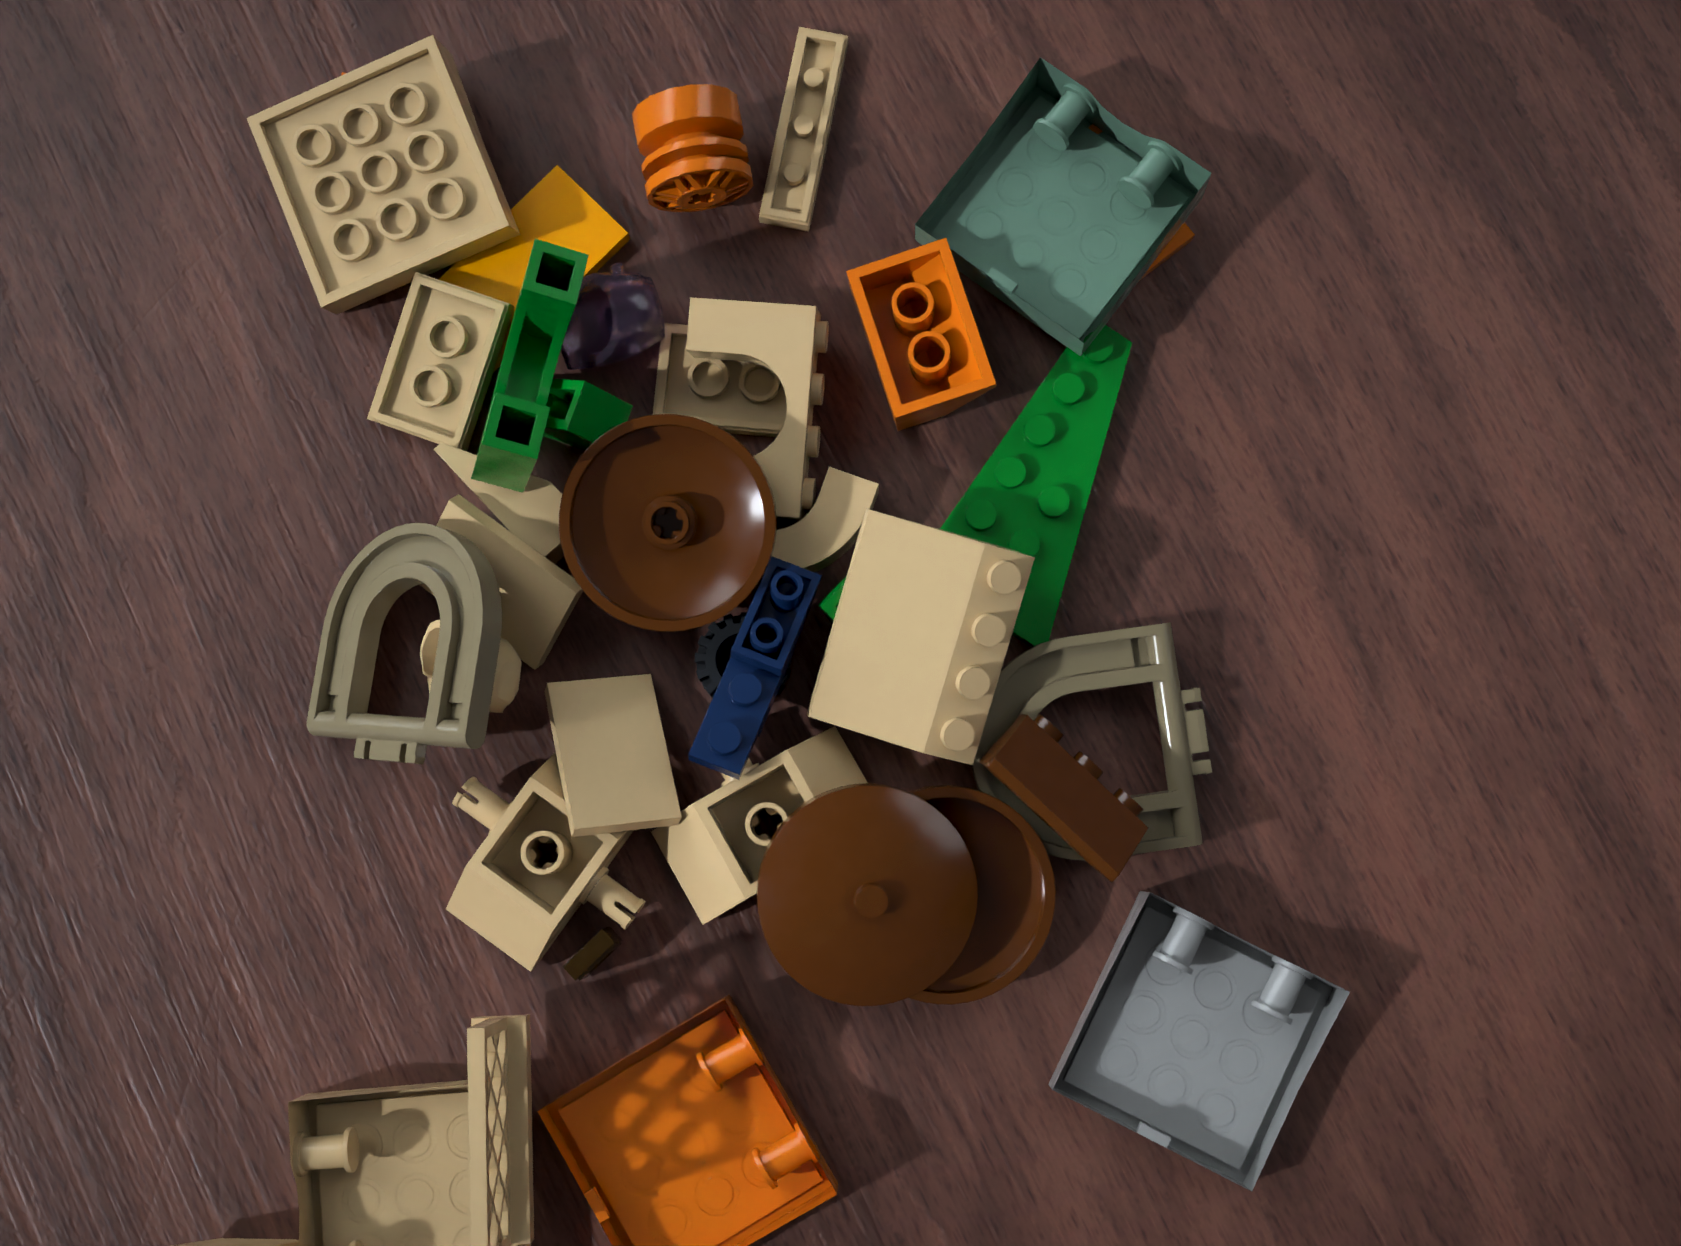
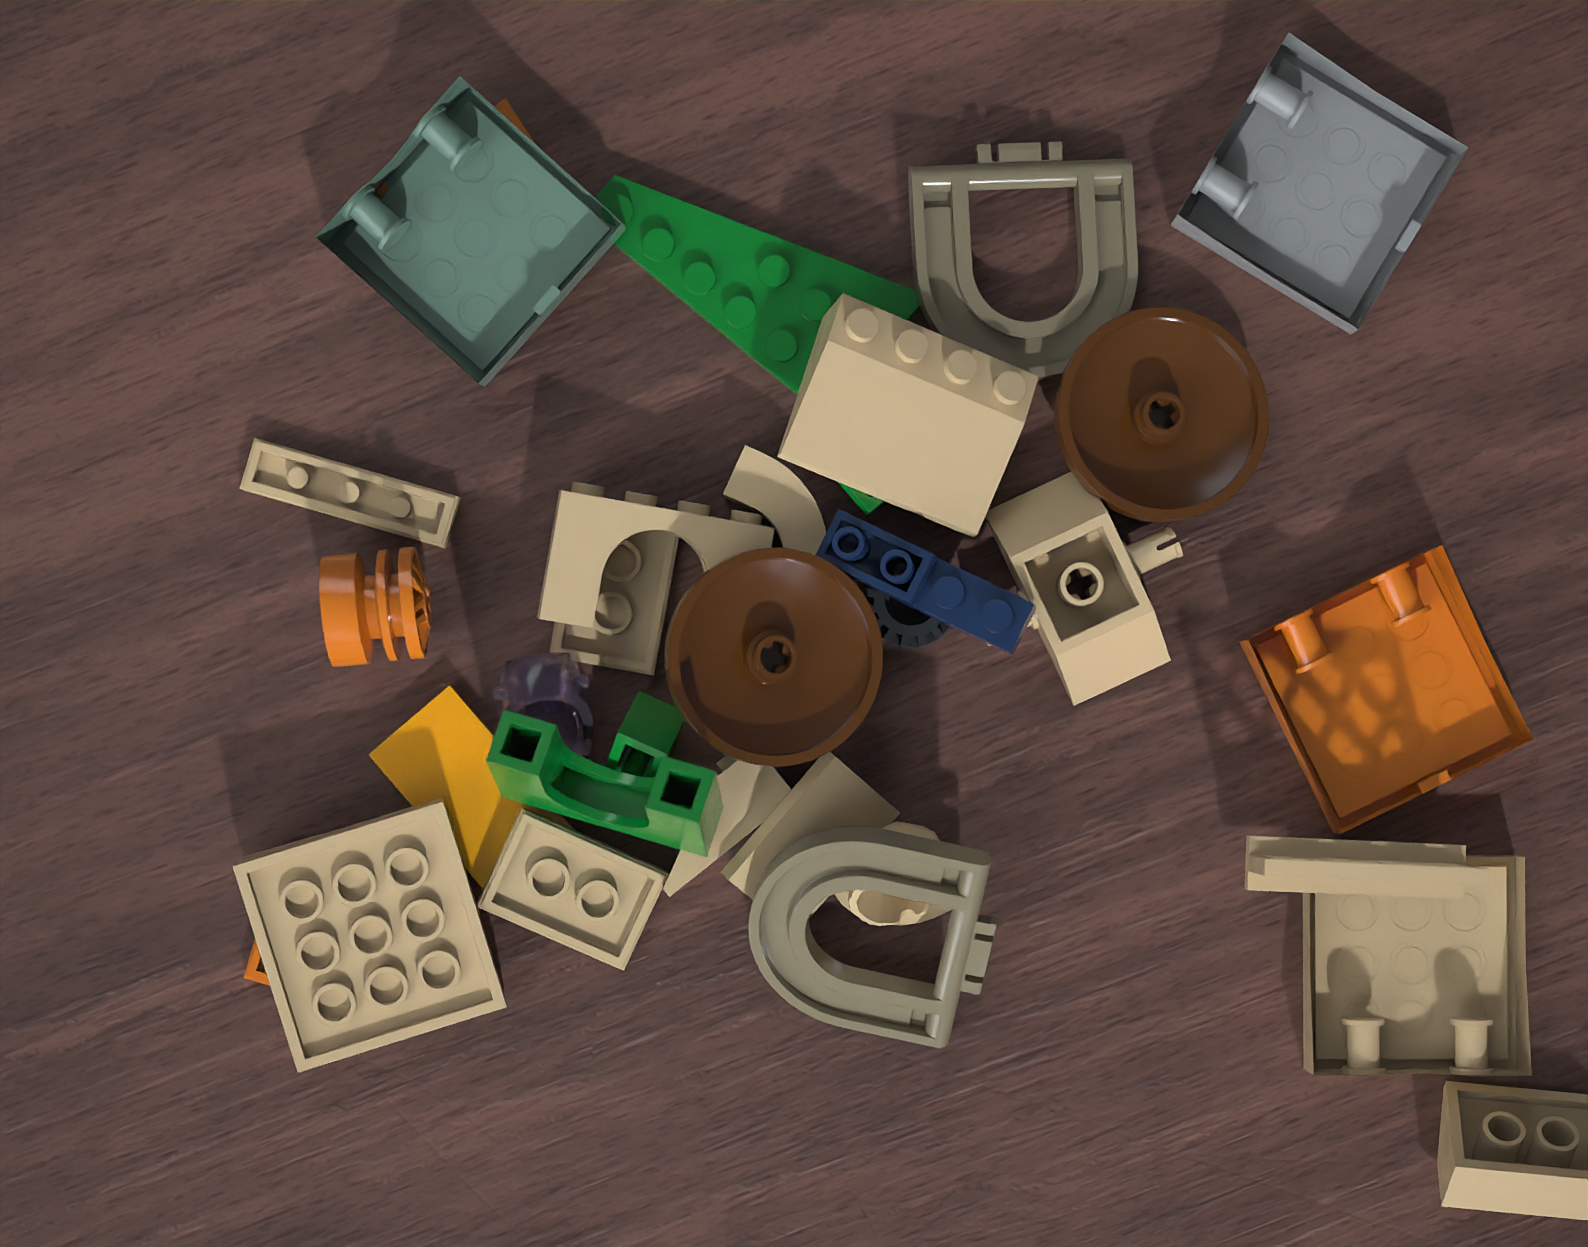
camera: 90 degrees left, 5 degrees up
tan slope [446,752,646,972] -> none
tan tile [545,674,682,837] -> none
dark brown tile [563,926,622,981] -> none
reddish brown dish [756,783,978,1006] -> none
orange slope [846,238,996,431] -> none
reddish brown slope [978,714,1148,882] -> none

